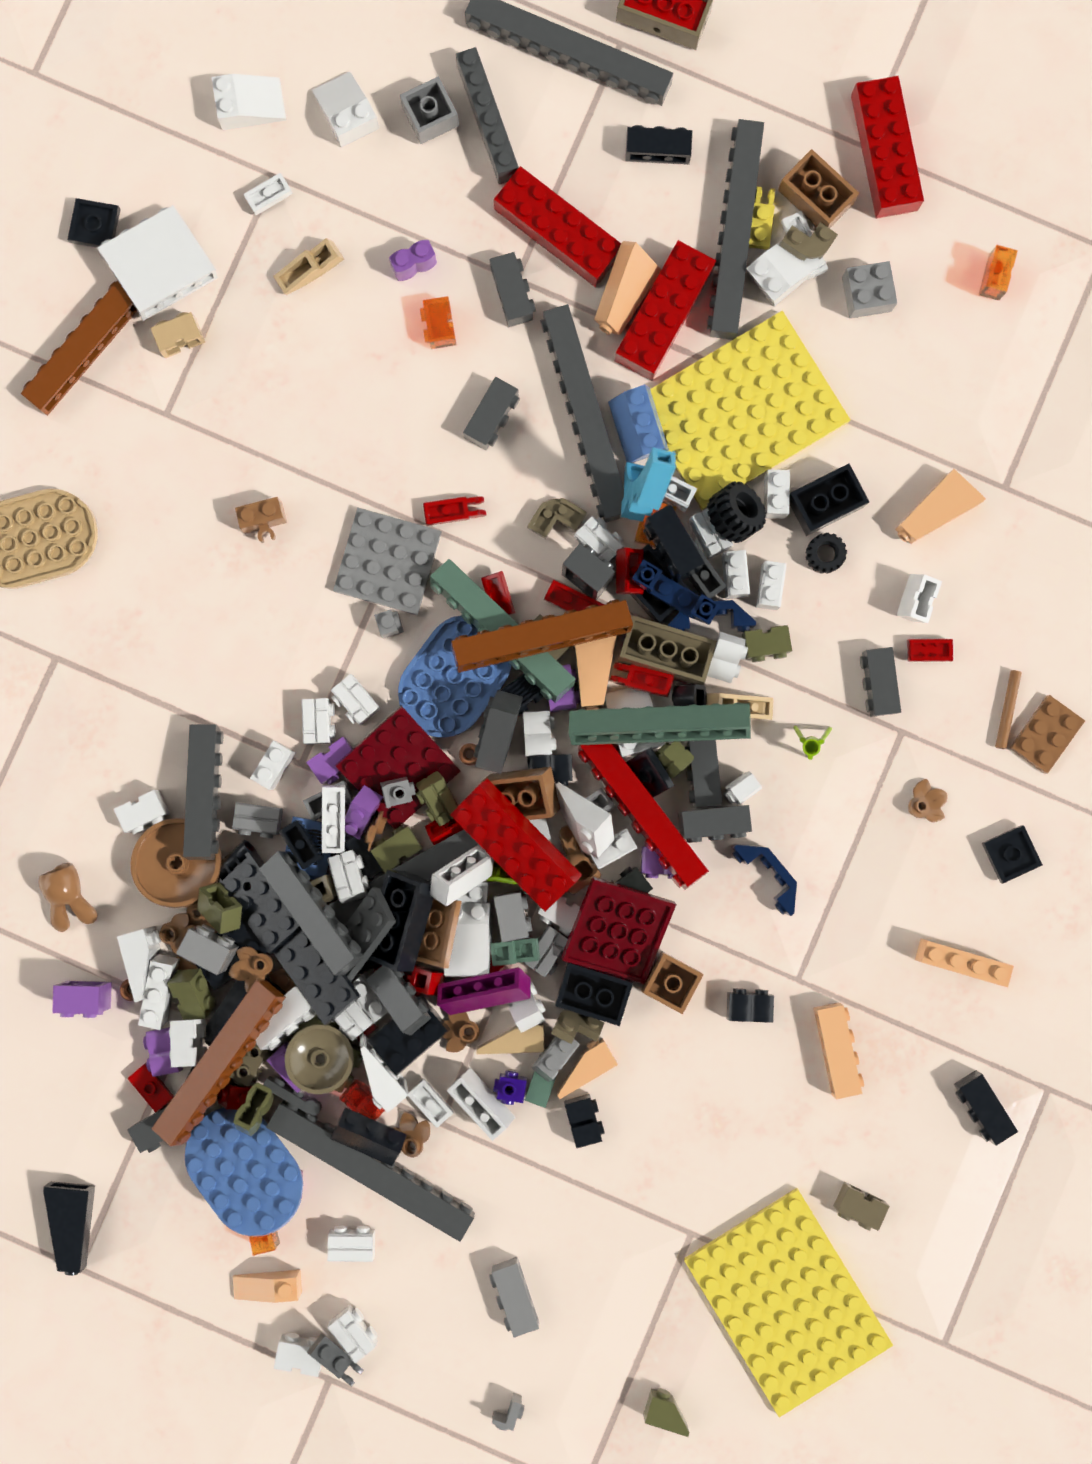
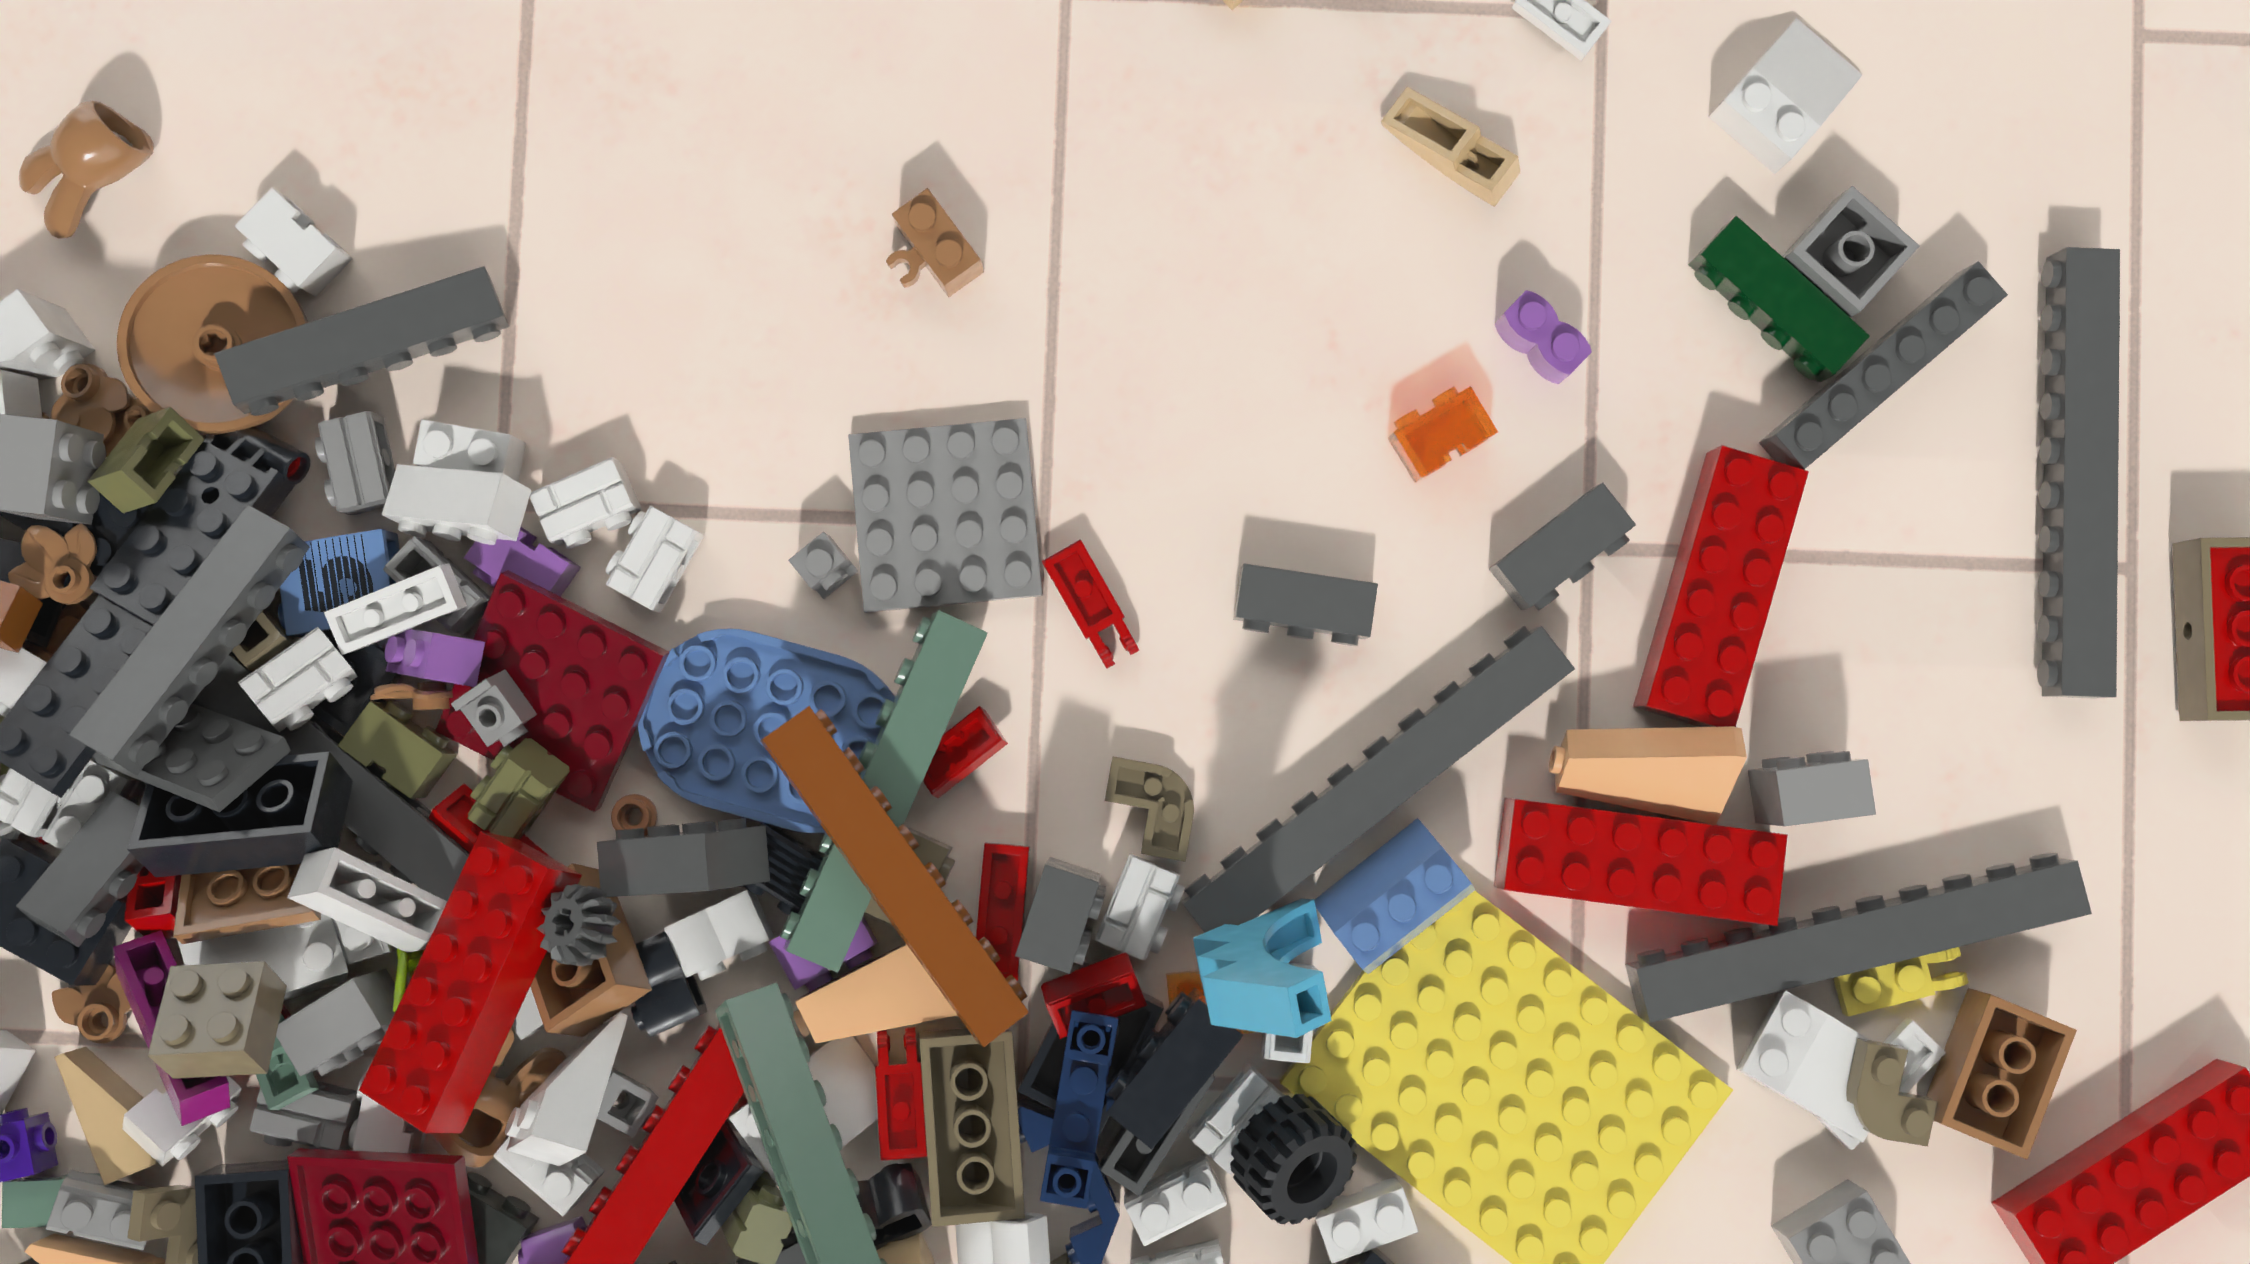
camera: 70 degrees right, 0 degrees up
black brick [279,820,324,870] -> none
black brick [625,125,693,165] -> none
none -> dark tan brick [147,961,287,1079]
none -> white brick [382,464,531,545]
none -> dark grey gear [536,884,621,967]
none -> dark green brick [1688,215,1870,383]
none -> light grey brick [1748,751,1876,827]

